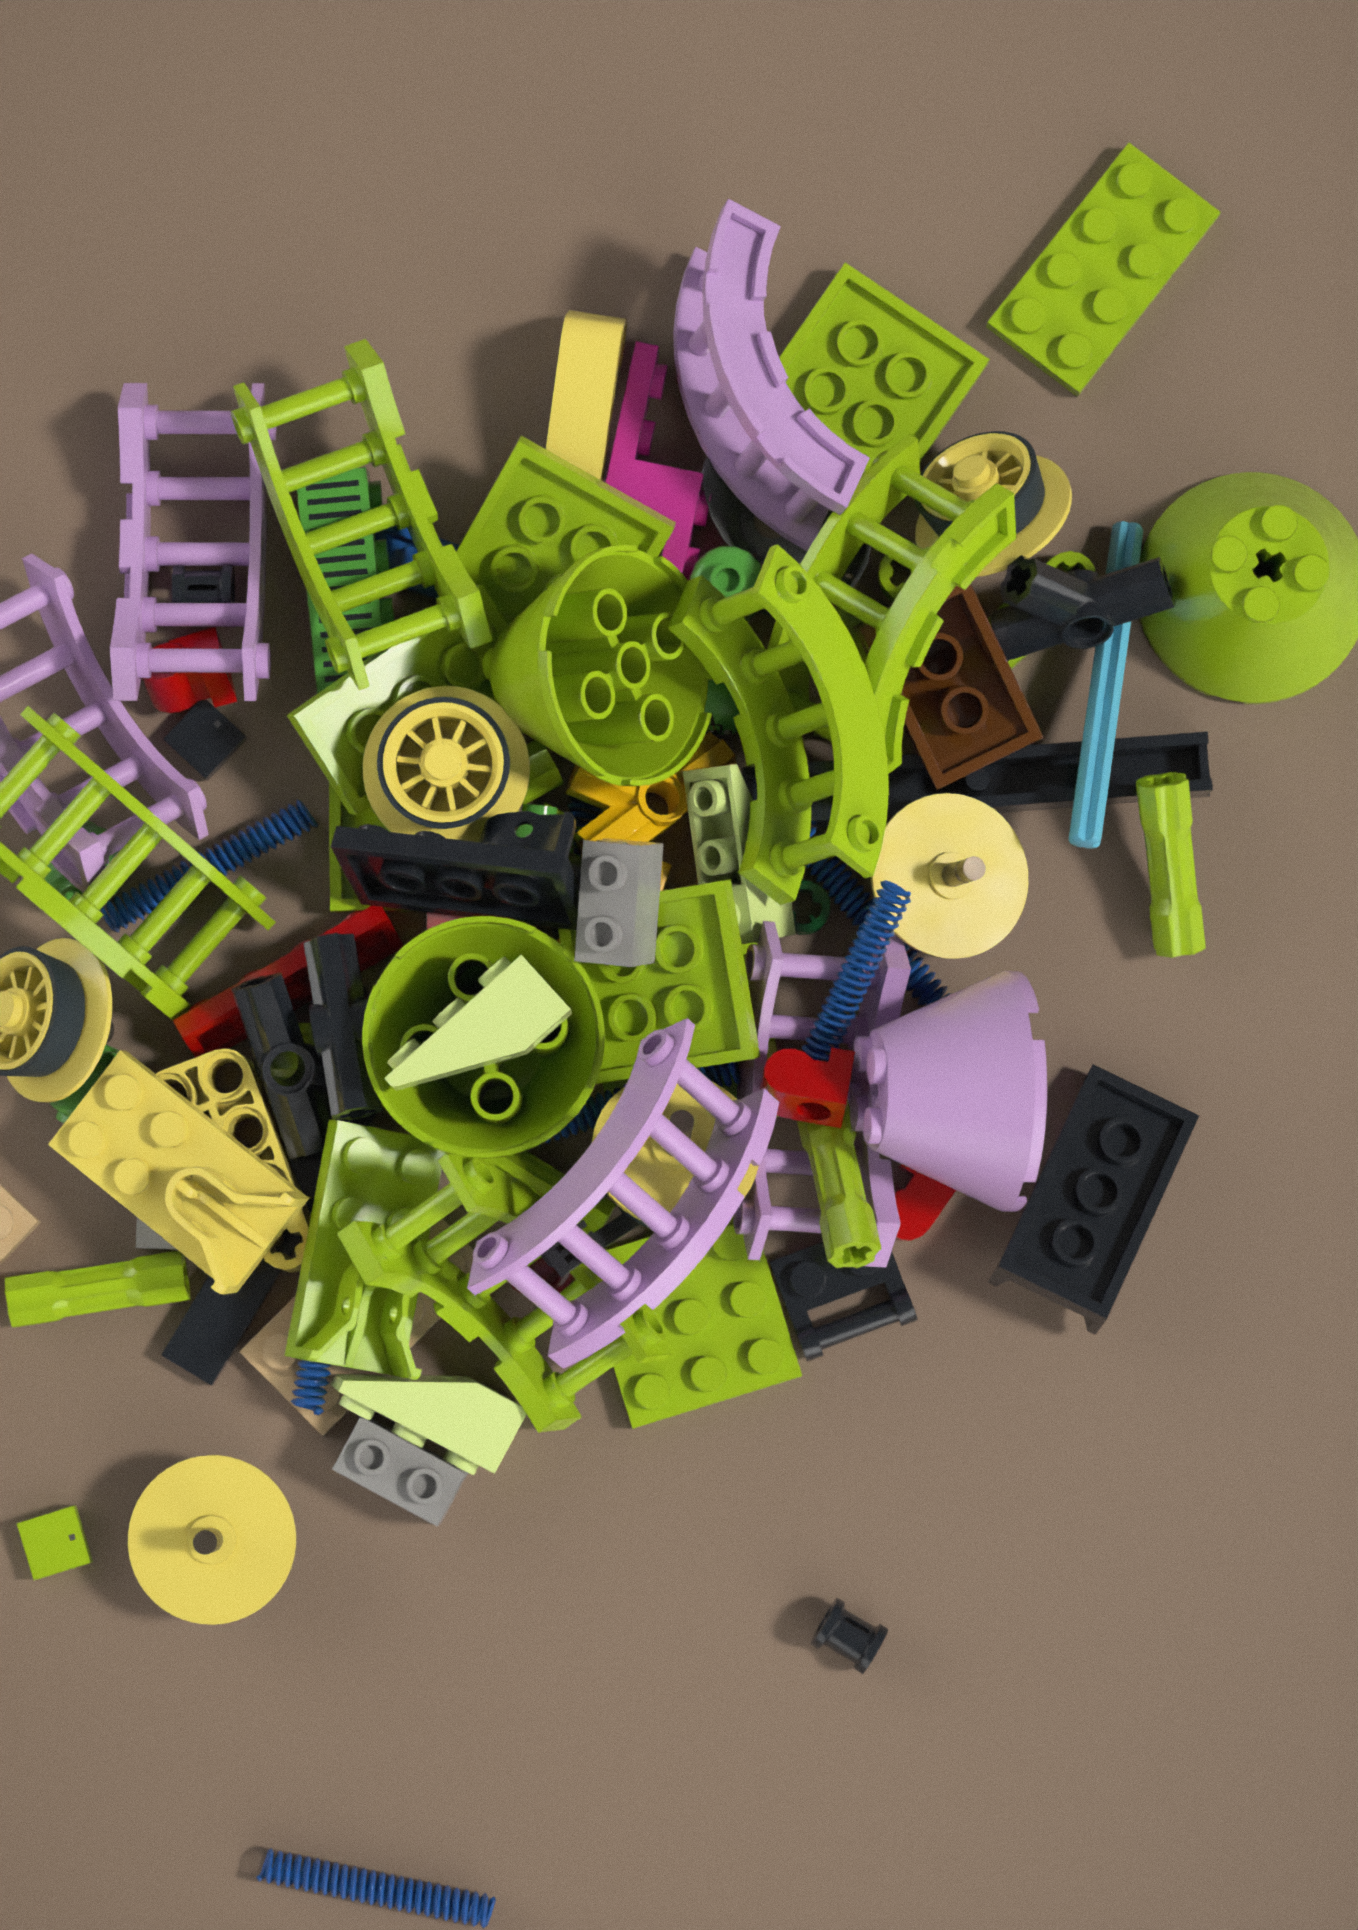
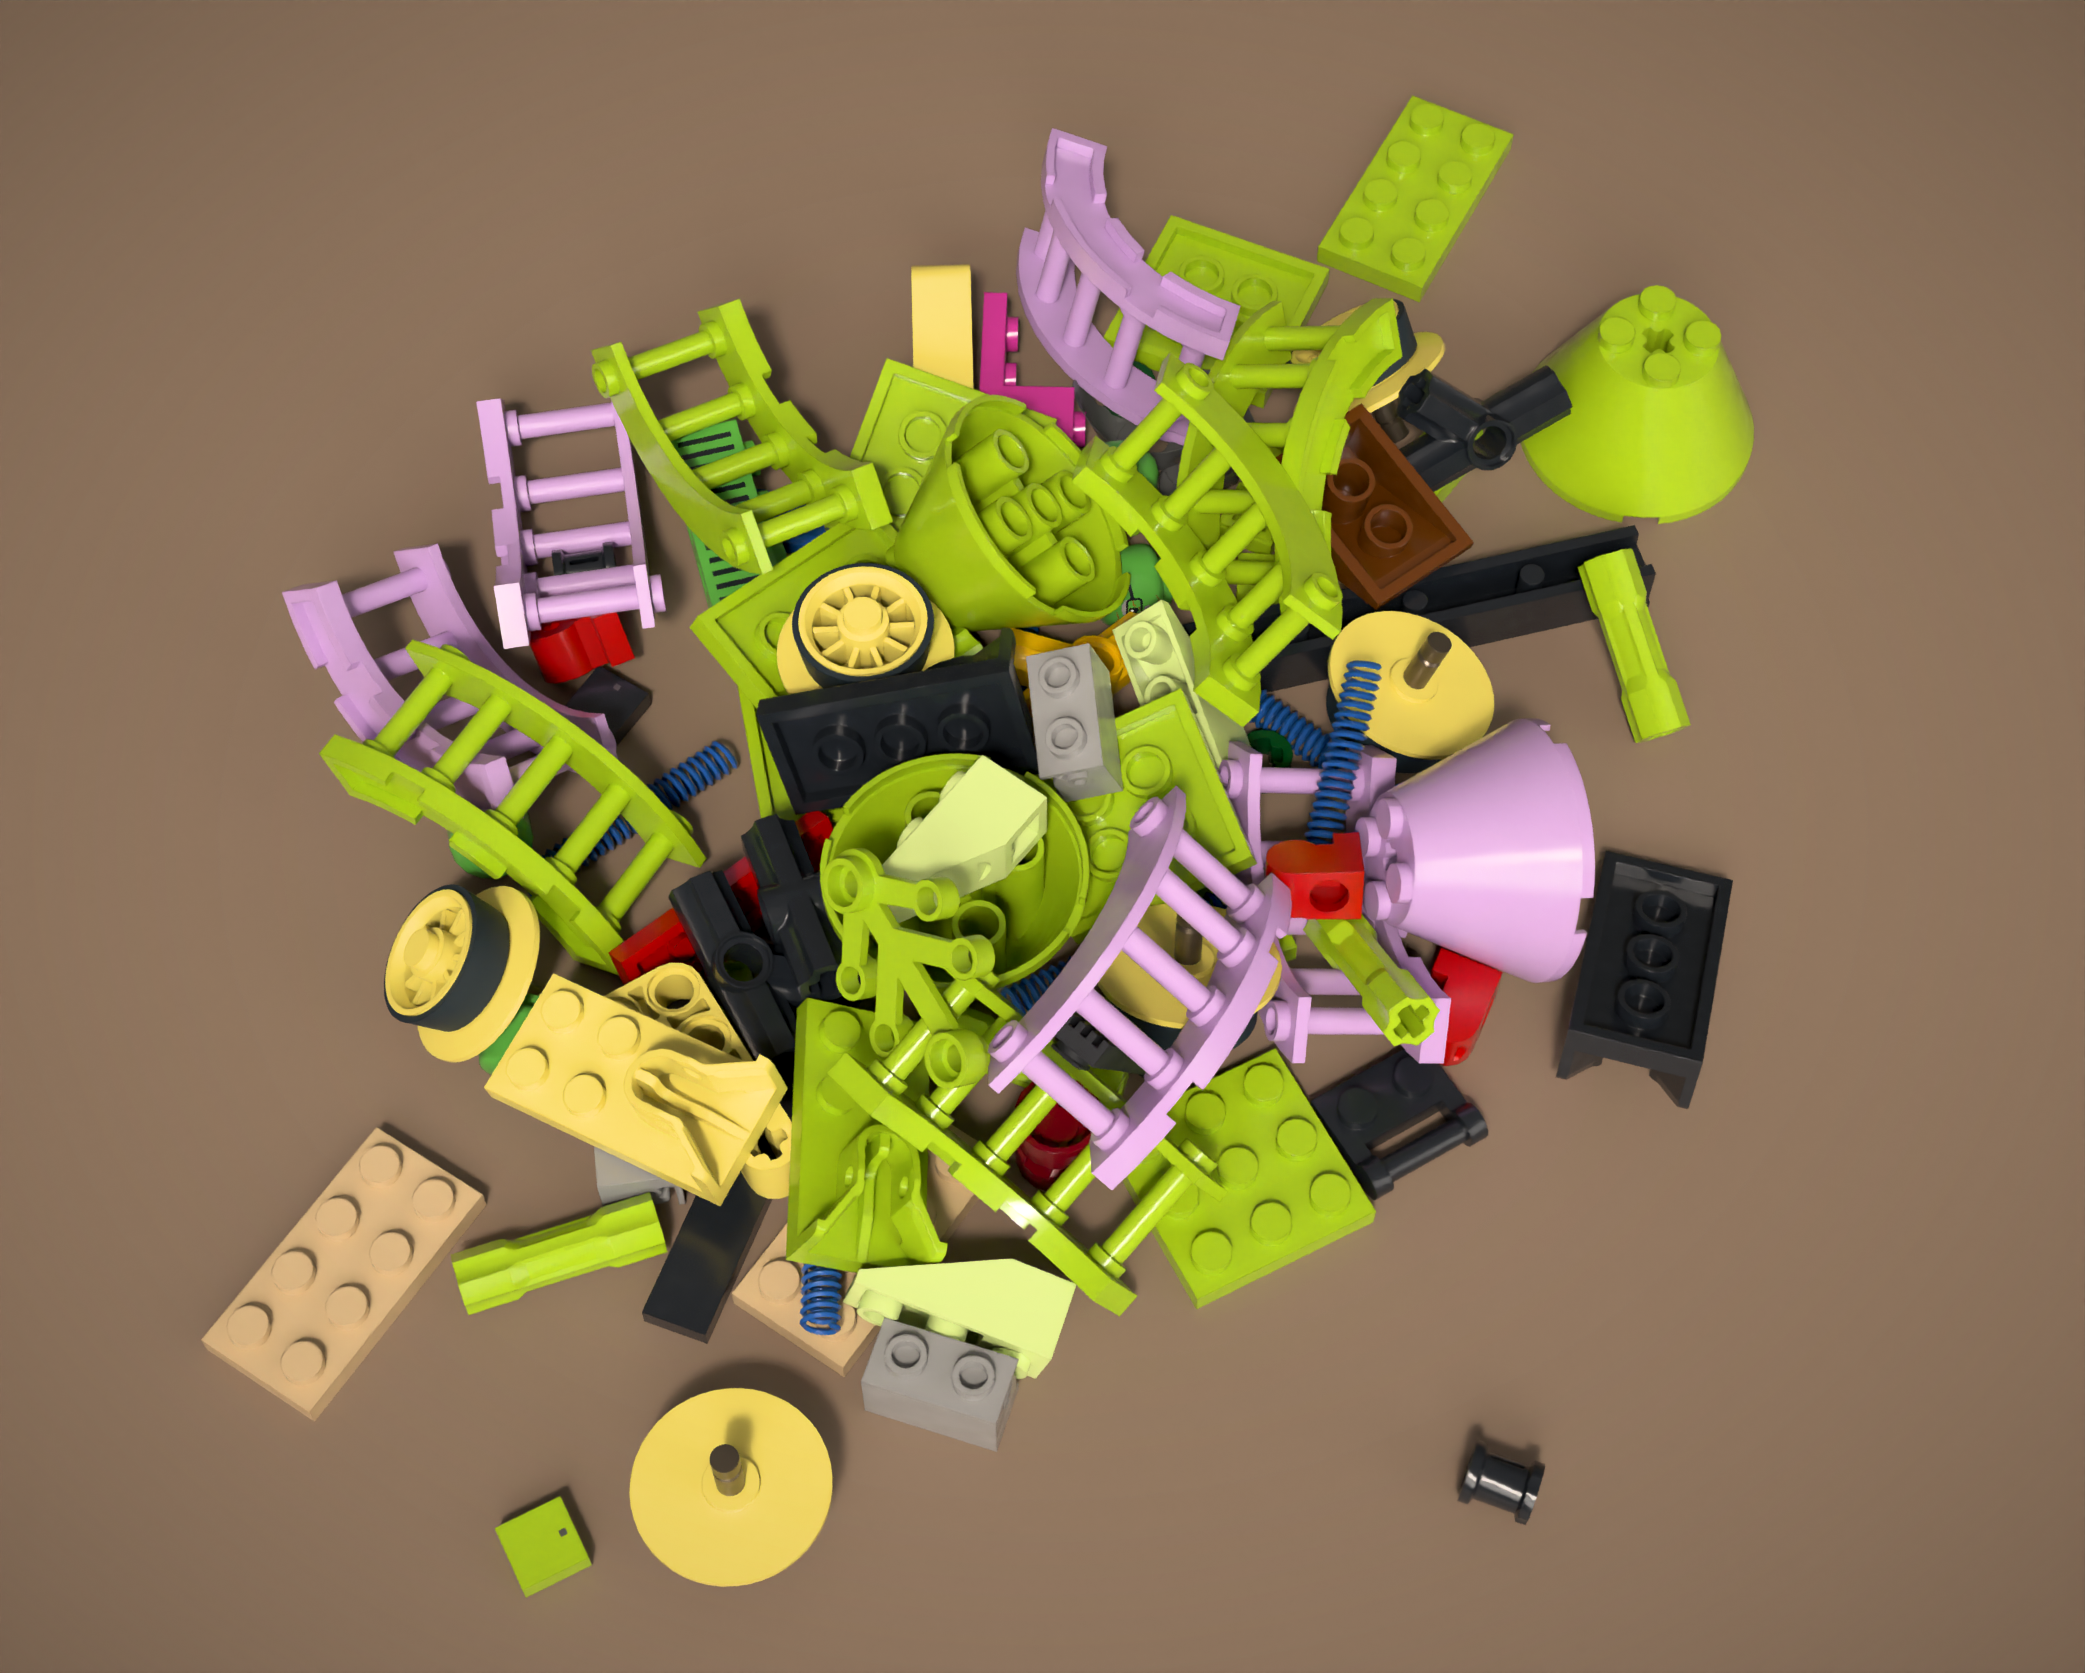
camera: 10 degrees left, 25 degrees down
medium azure axle [1069,521,1144,849] -> none
none -> lime plant [822,848,995,1089]

